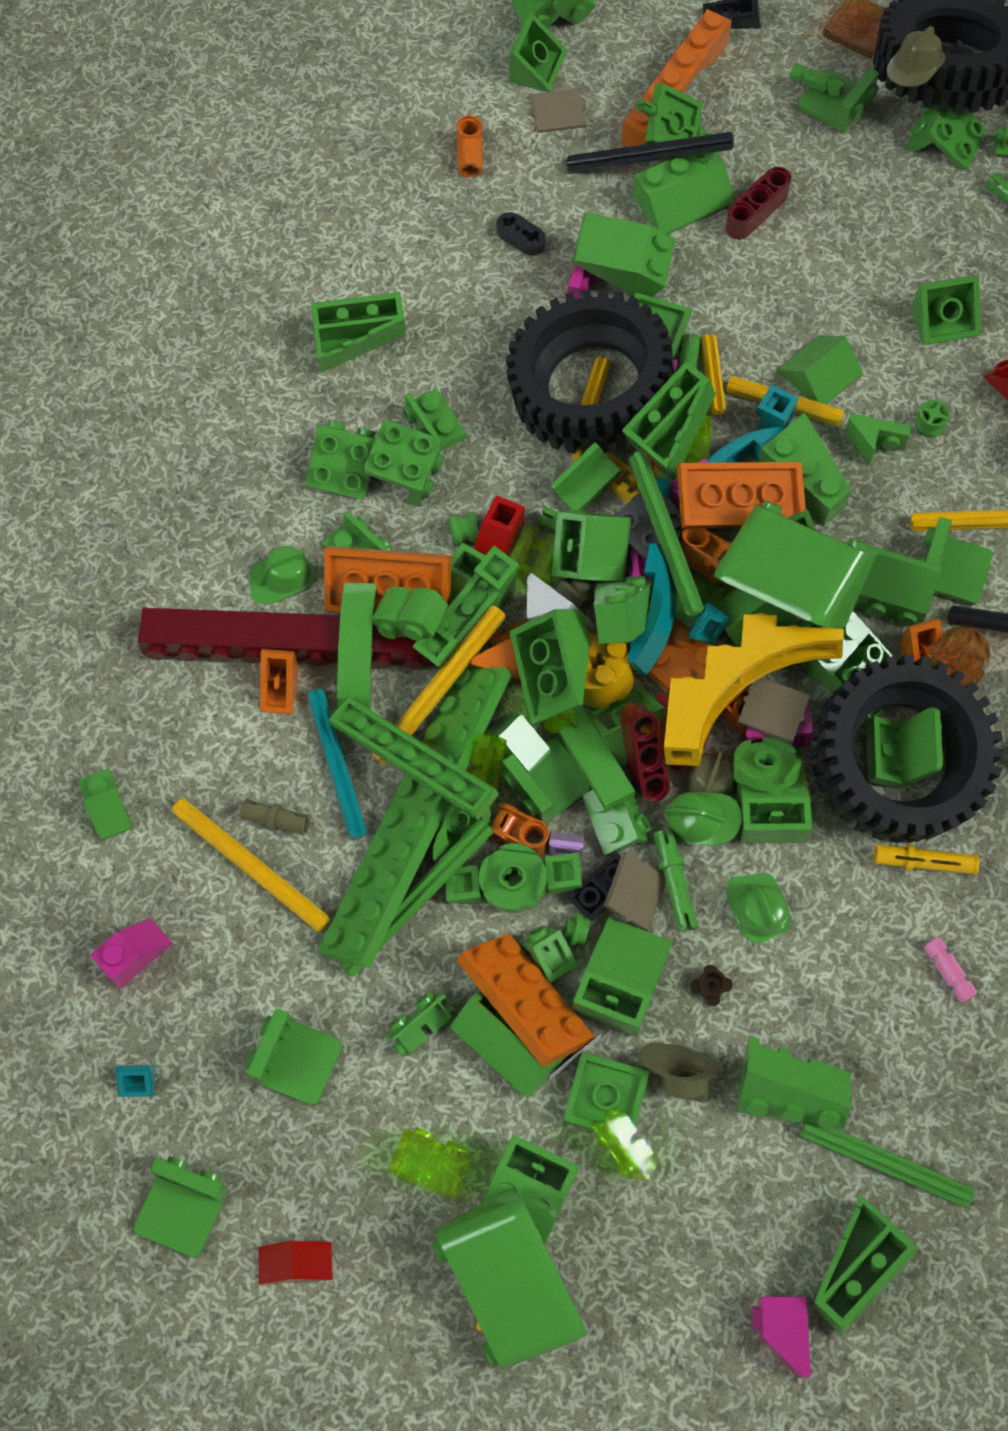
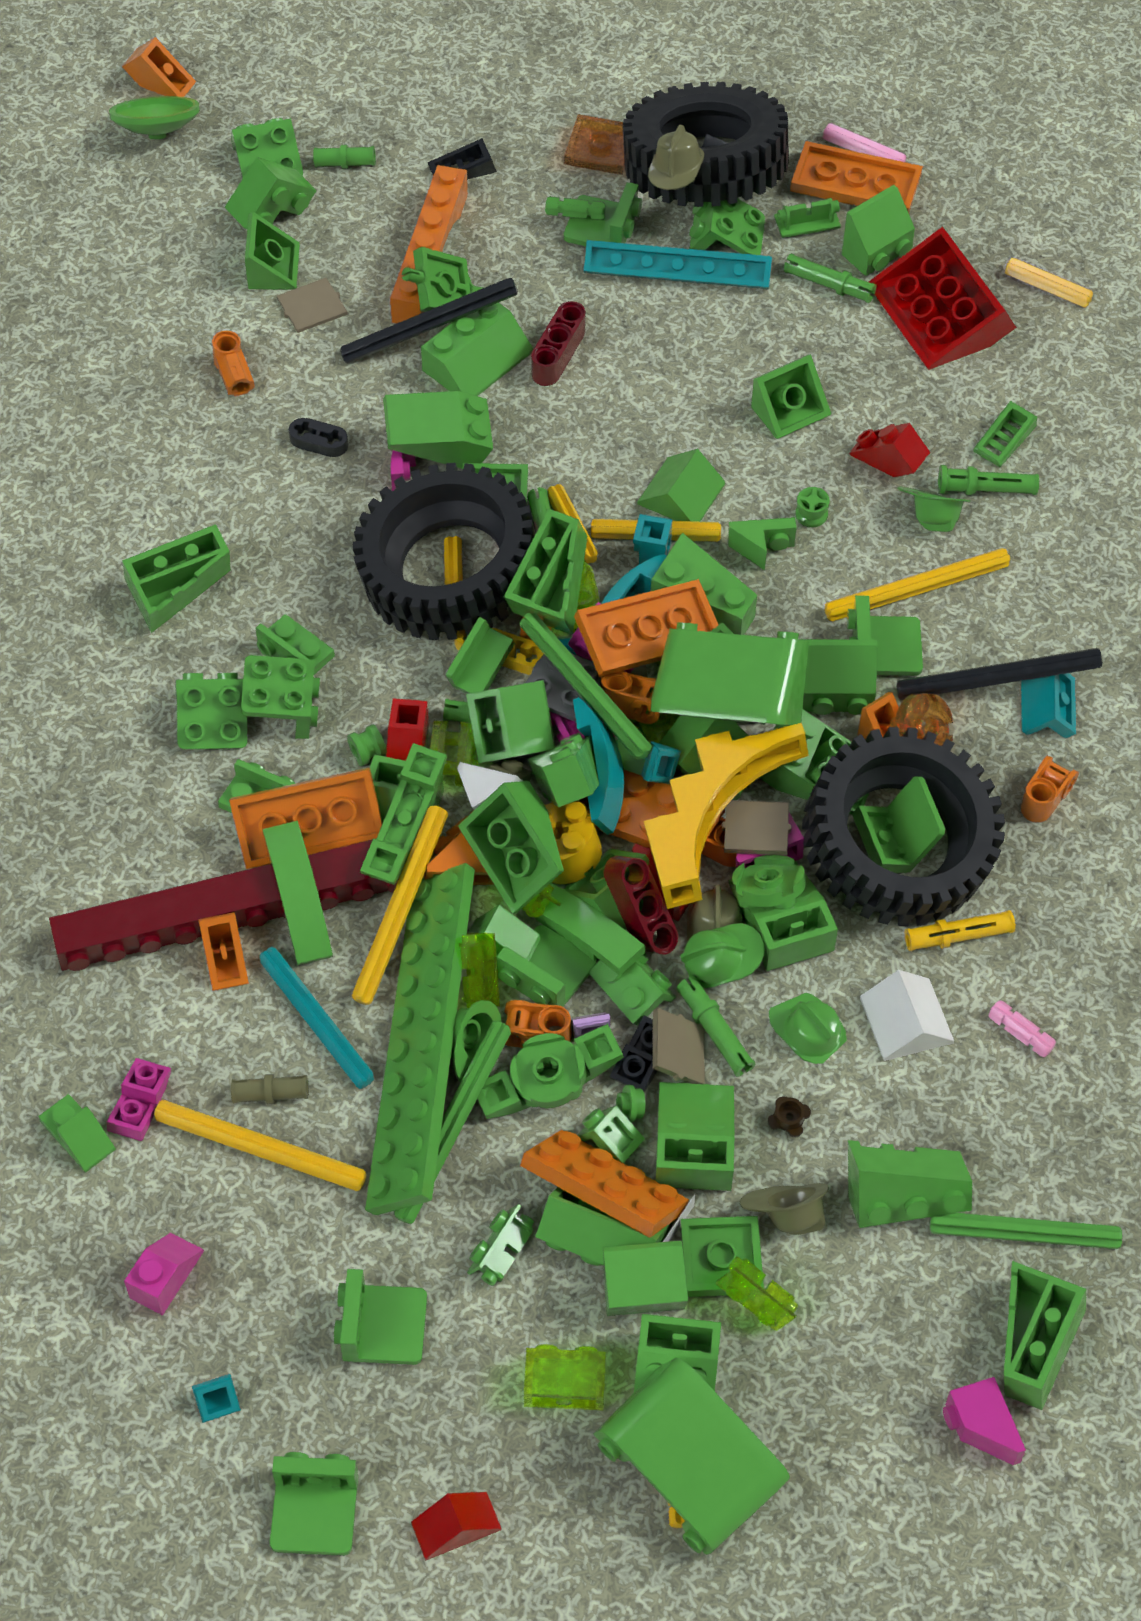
camera: 20 degrees left, 10 degrees down
bright green piece [250,546,317,605] -> none
bright green tile [328,696,499,821] -> none
bright green brick [371,587,448,641] -> none
none -> dark pink slope [106,1058,171,1141]
none -> teal plate [584,240,772,289]
none -> bright green slope [603,1241,688,1316]
none -> white slope [860,970,954,1061]

